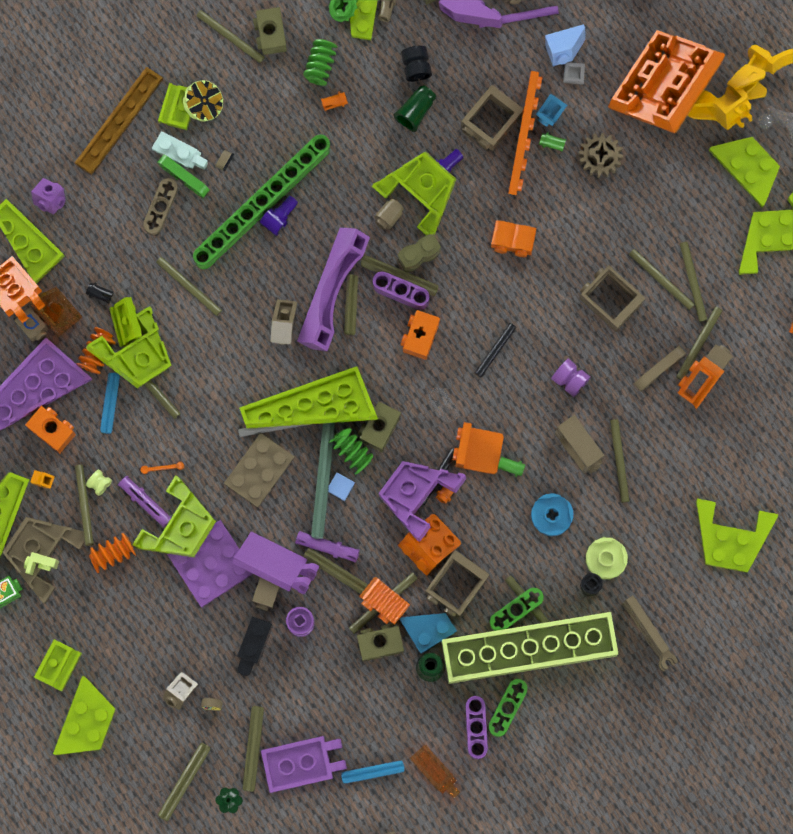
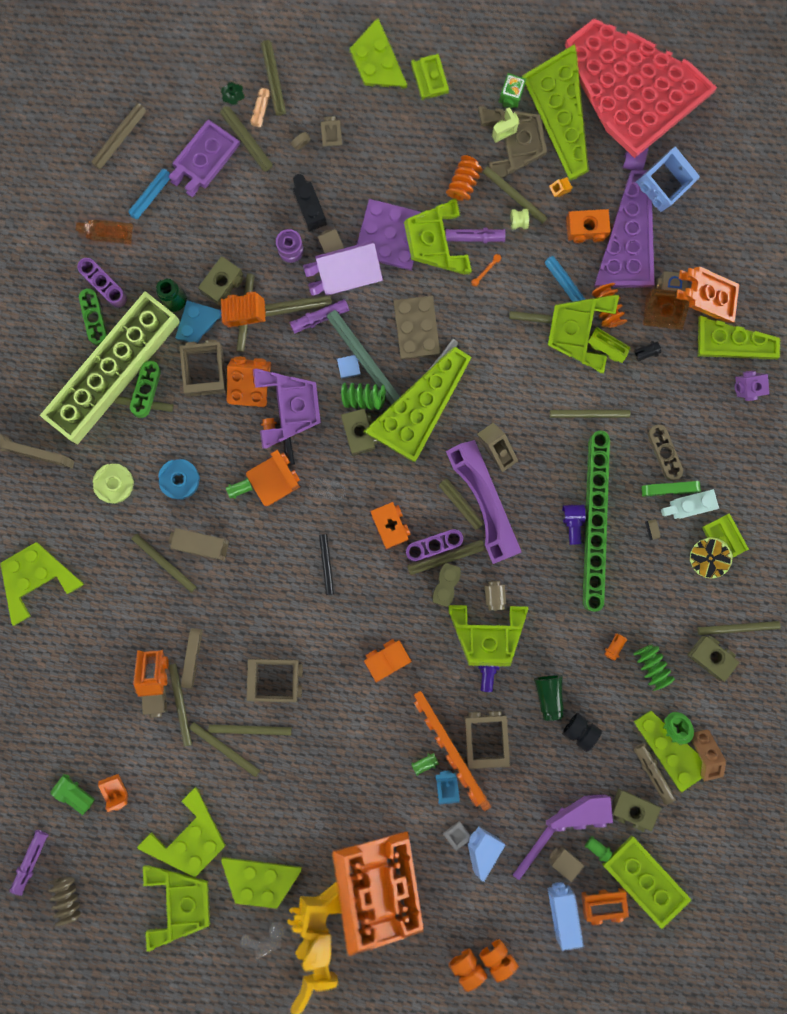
camera: 135 degrees right, 5 degrees up
pearl gold tile [75,67,163,175] -> none
medium lavender wheel [551,358,591,398] -> none
dark tan gear [578,133,623,178] -> none
black wheel [580,573,603,596] -> none
none -> light nougat axle [251,88,270,127]

